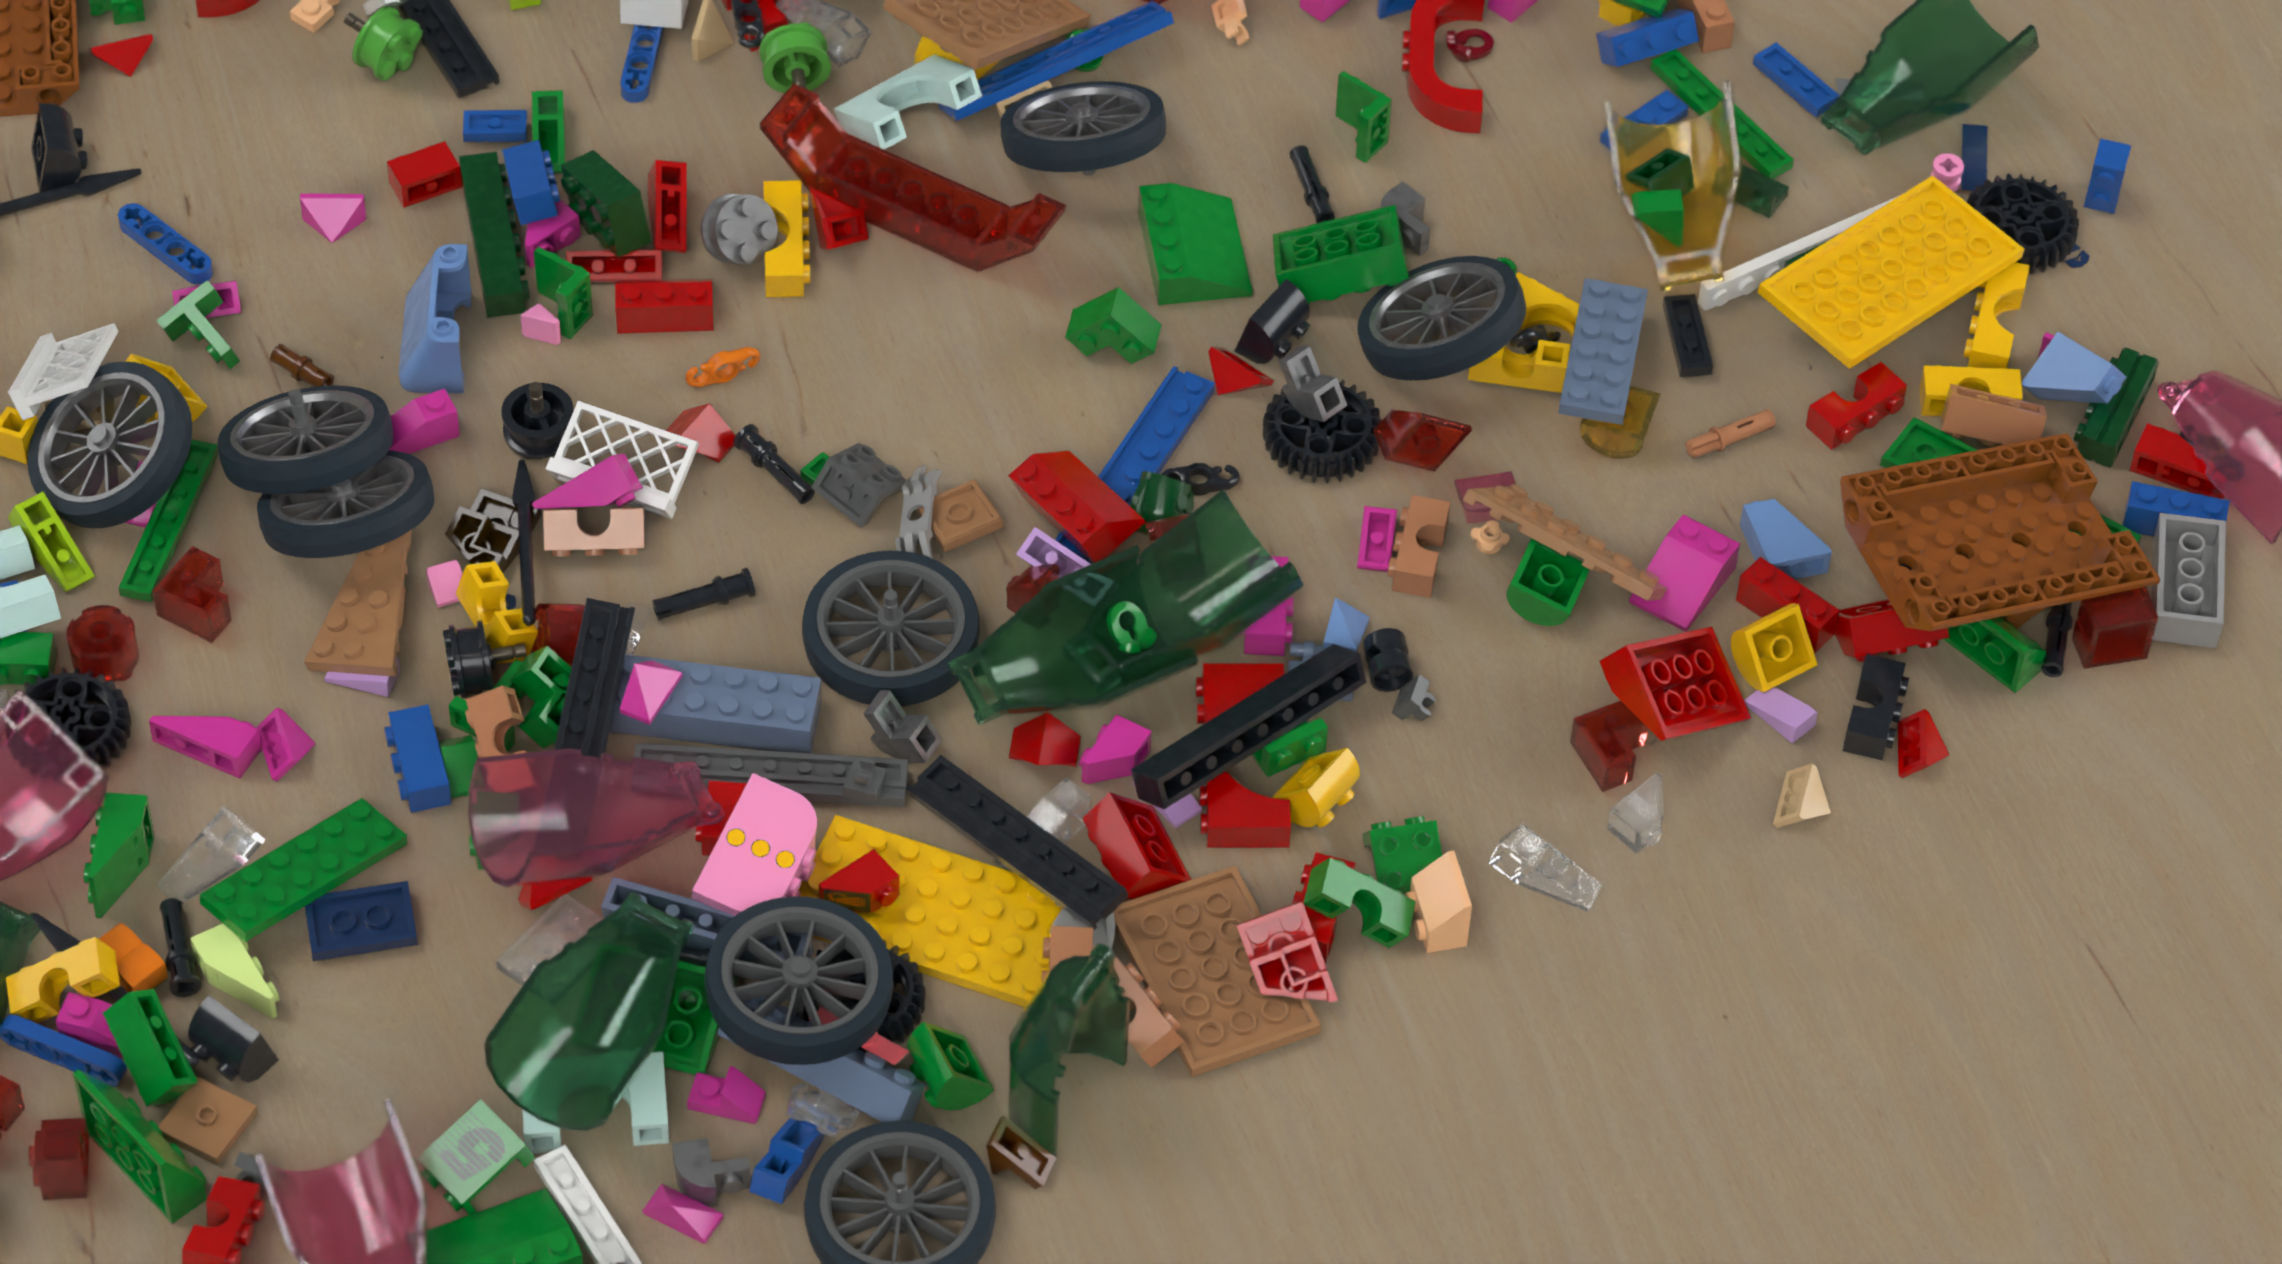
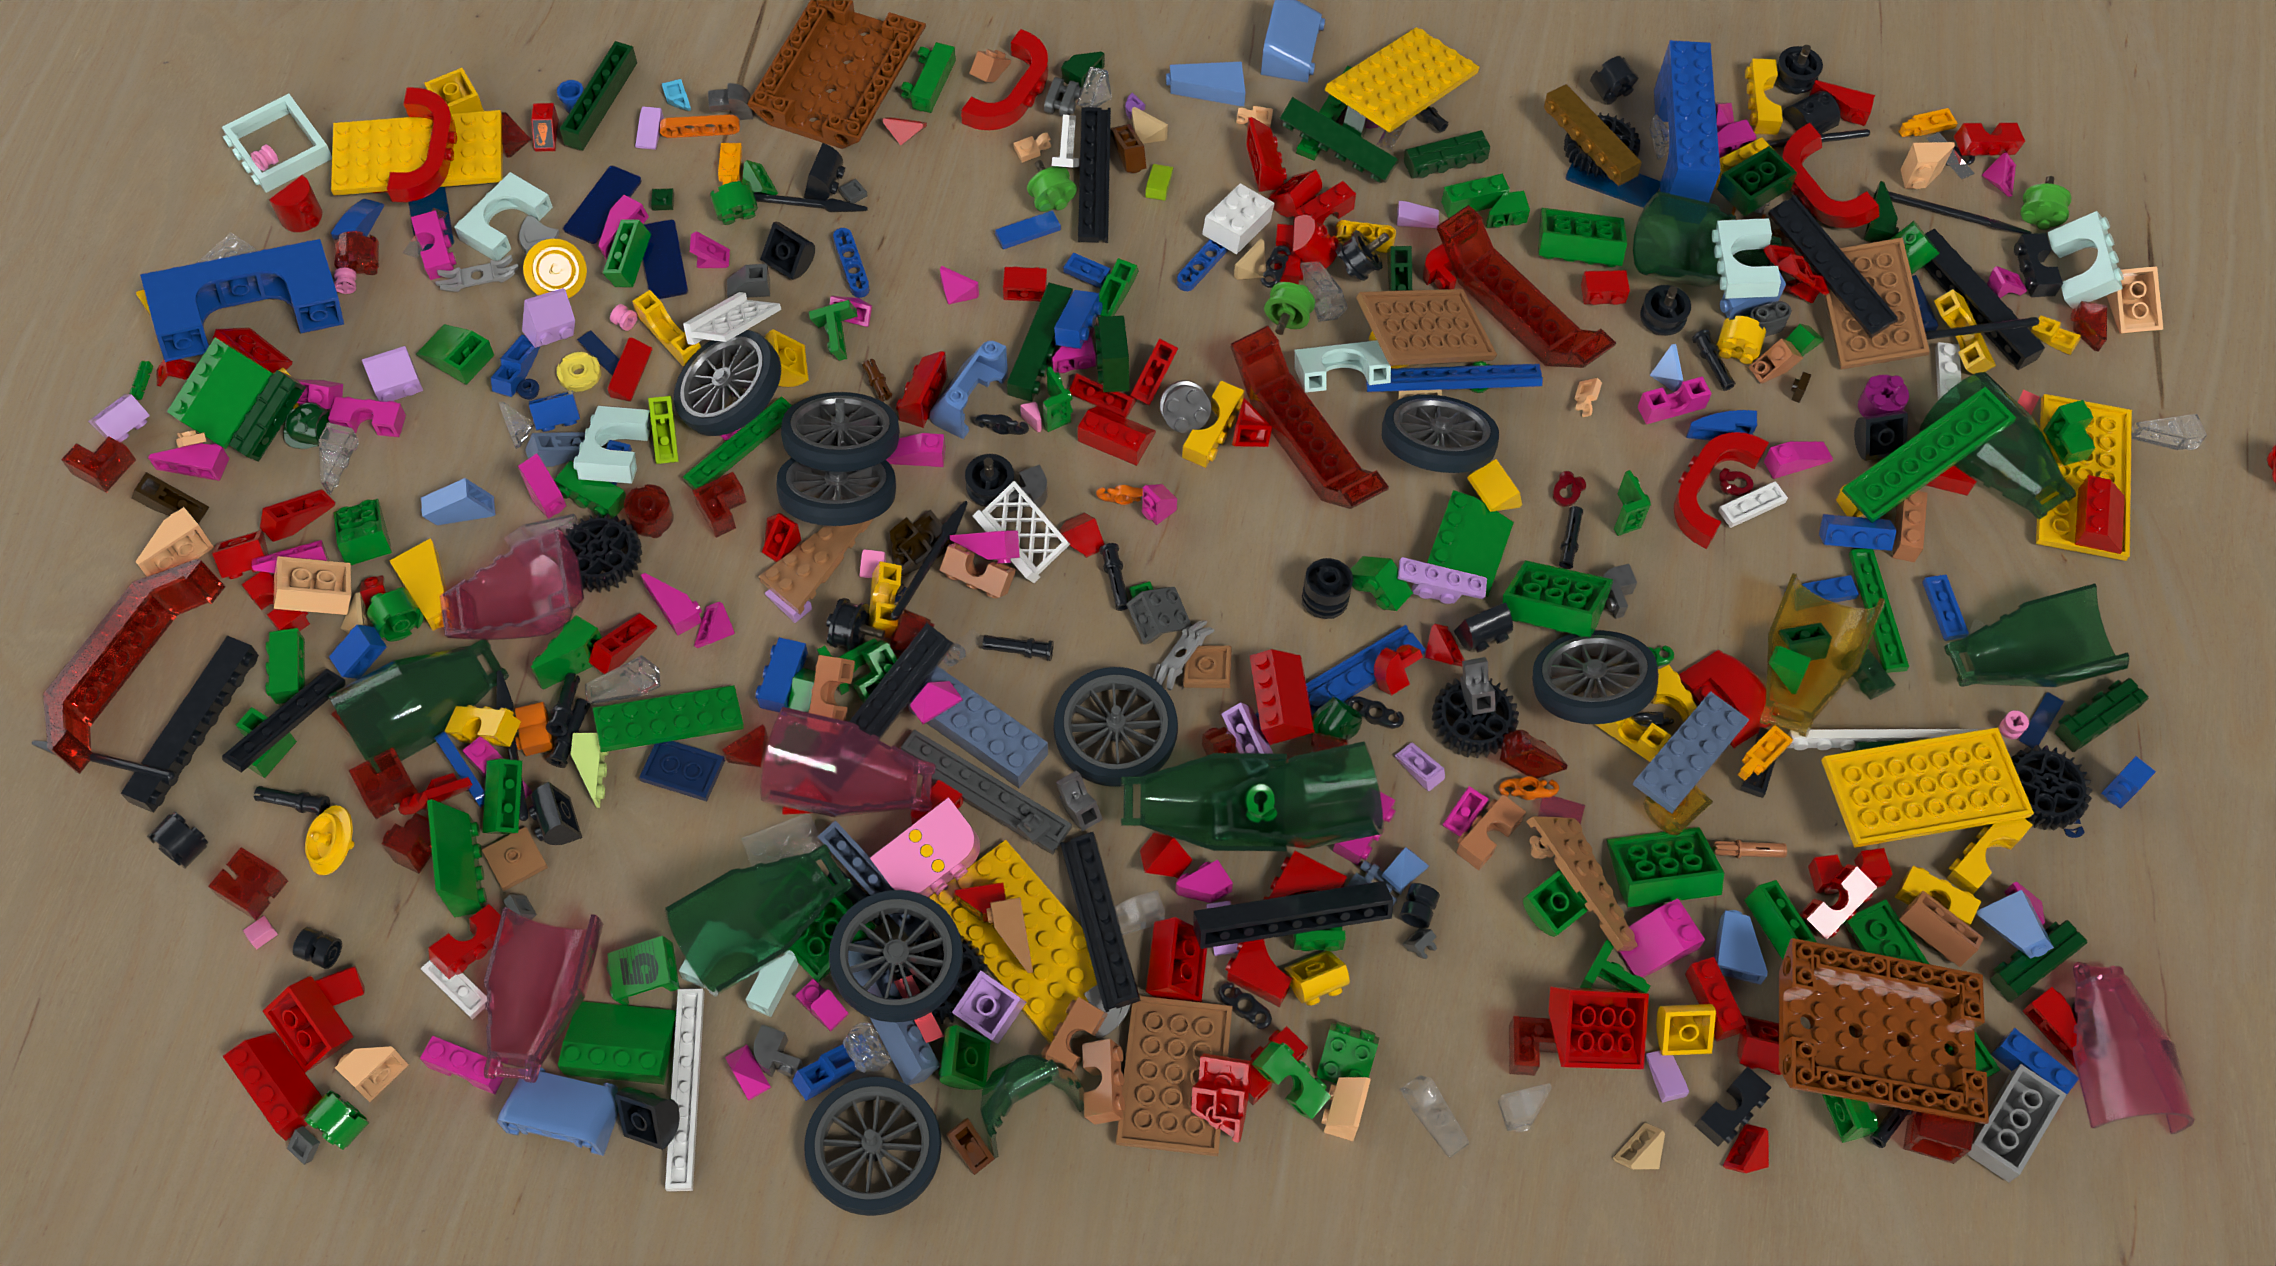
camera: 30 degrees right, 10 degrees up
none -> red slope [398,773,473,815]
none -> black pin [546,673,580,737]
none -> red slope [589,613,657,675]
none -> clear red slope [722,724,768,768]
none -> dark grey slope [727,264,770,298]
none -> black brick [760,222,815,280]
none -> red slope [762,513,802,562]
none -> dark grey tile [838,178,868,203]
none -> red slope [896,351,948,428]
none -> lavender slope [952,971,1027,1044]
none -> black piece [975,414,1029,435]
none -> medium nougat slope [986,897,1033,973]
none -> blue tile [995,210,1061,250]
none -> flat silver brick [1008,464,1047,512]
none -> dark pink slope [1142,484,1177,525]
none -> black piece [1218,982,1272,1029]
none -> black wheel [1301,558,1353,619]
none -> red brick [1374,644,1423,696]
none -> lavender slope [1394,742,1445,791]
none -> lavender bracket [1398,557,1487,604]
none -> yellow slope [1467,459,1522,512]
none -> orange piece [1499,776,1559,800]
none -> dark red piece [1553,471,1586,507]
none -> green bracket [1580,940,1651,993]
none -> green slope [1607,827,1725,907]
none -> red slope [1678,650,1778,748]
none -> white plate [1718,481,1788,528]
none -> light orange hinge [1737,725,1793,781]
none -> green brick [1744,880,1817,960]
none -> arch [1799,864,1877,940]
none -> dark green brick [2055,678,2149,753]

